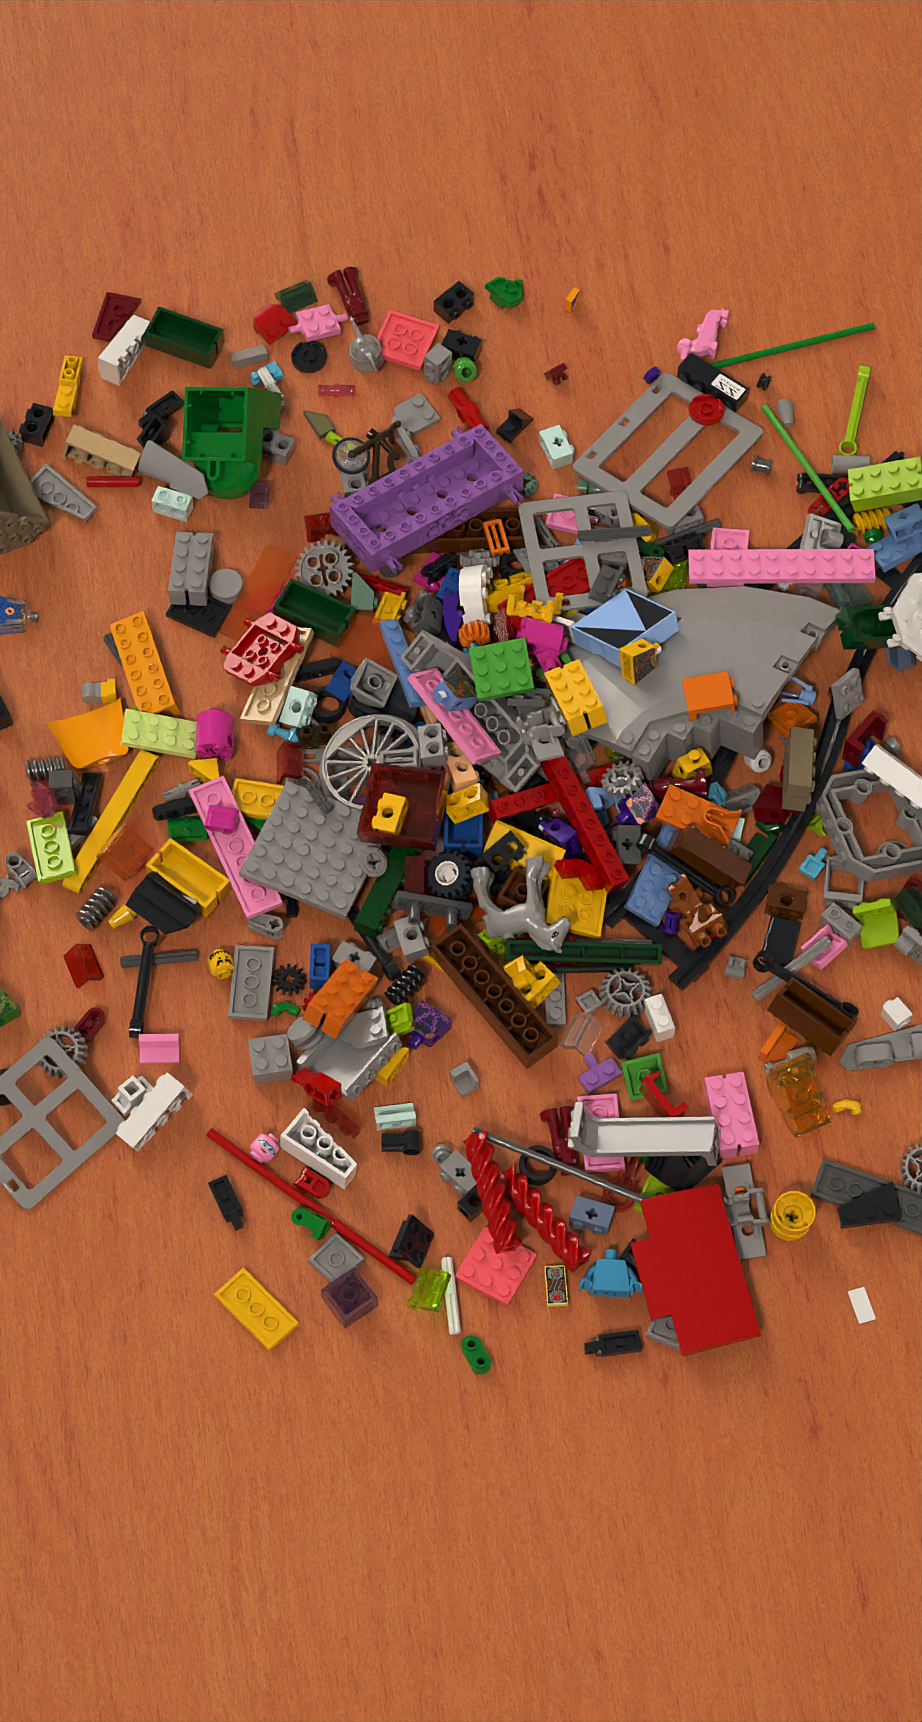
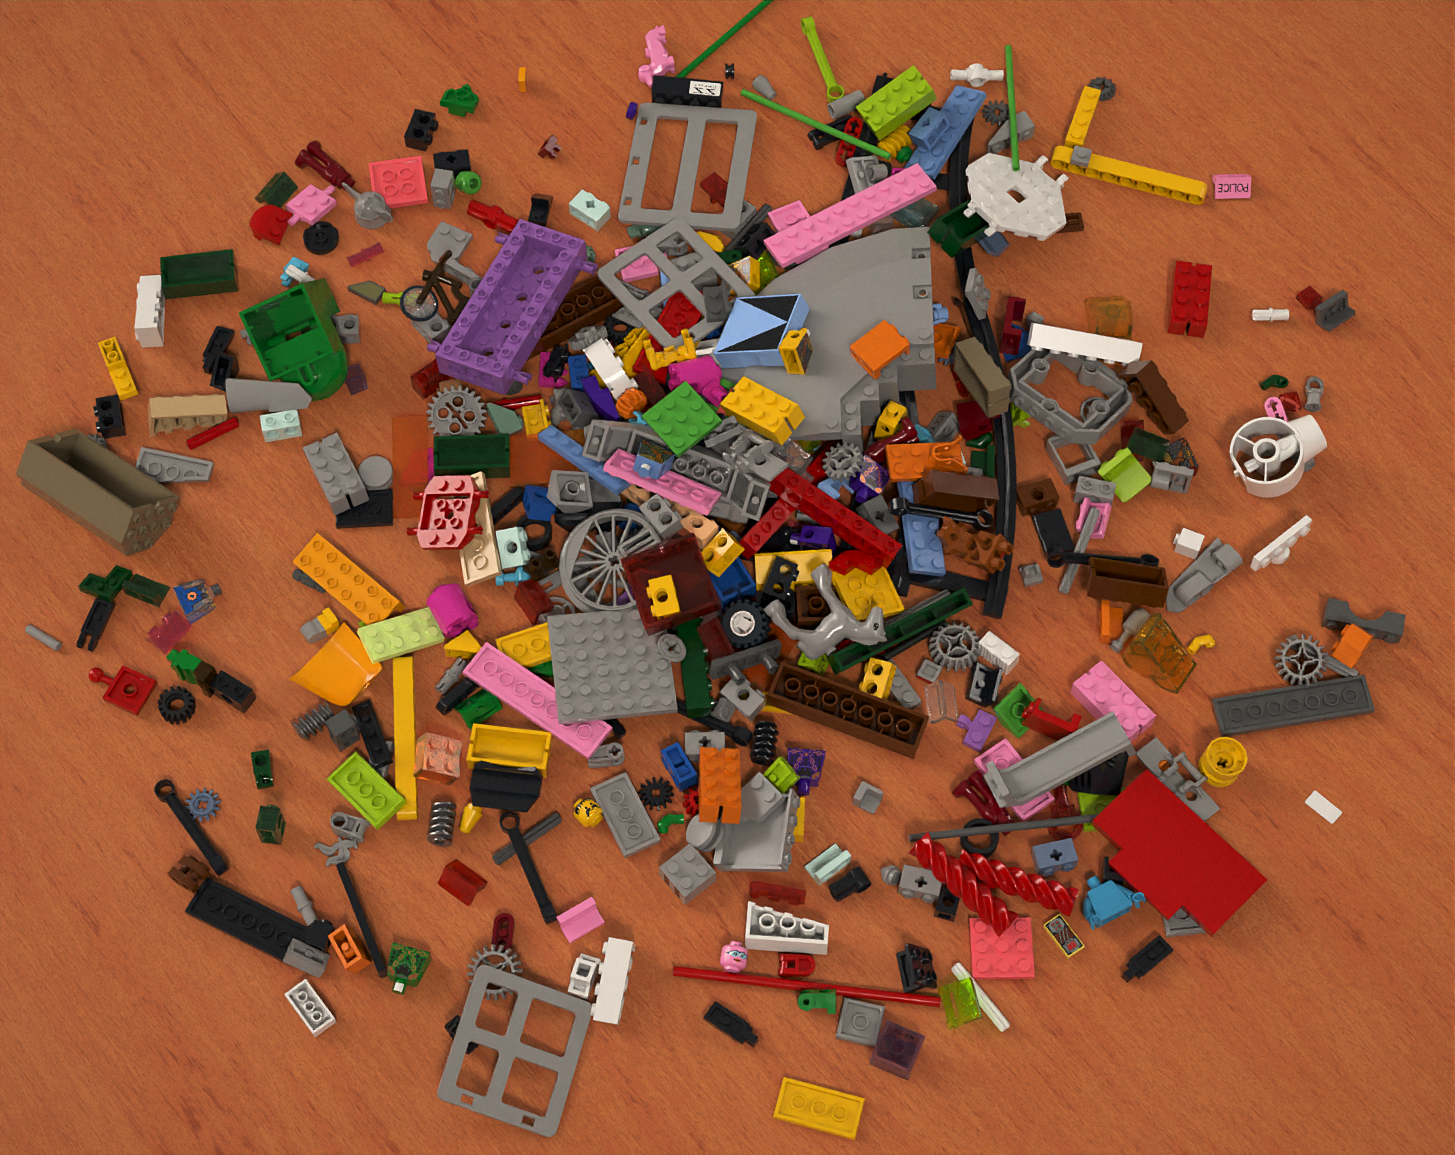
camera: 30 degrees left, 0 degrees up
clear pink bracket [27,780,60,819] -> none
dark red wing [92,292,141,342] -> none
dark pink piece [204,805,239,834] -> none
light grey slope [229,345,268,369] -> none
red piece [291,1067,341,1106] -> none
dark grey axle [306,780,332,814] -> none
light grey plate [366,998,387,1011] -> none
green plate [461,1335,491,1375] -> none
orange tile [483,519,510,557] -> none
yellow panel [504,955,536,990] -> none
dark grey axle [577,525,651,542] -> none
dark purple bush [662,911,681,934] -> none
red tile [688,394,725,425] -> none
white head [744,747,772,773] -> none
dark grey bush [751,455,773,476] -> none
medium azure plate [799,847,828,881] -> none
black wing [837,1181,901,1229] -> none

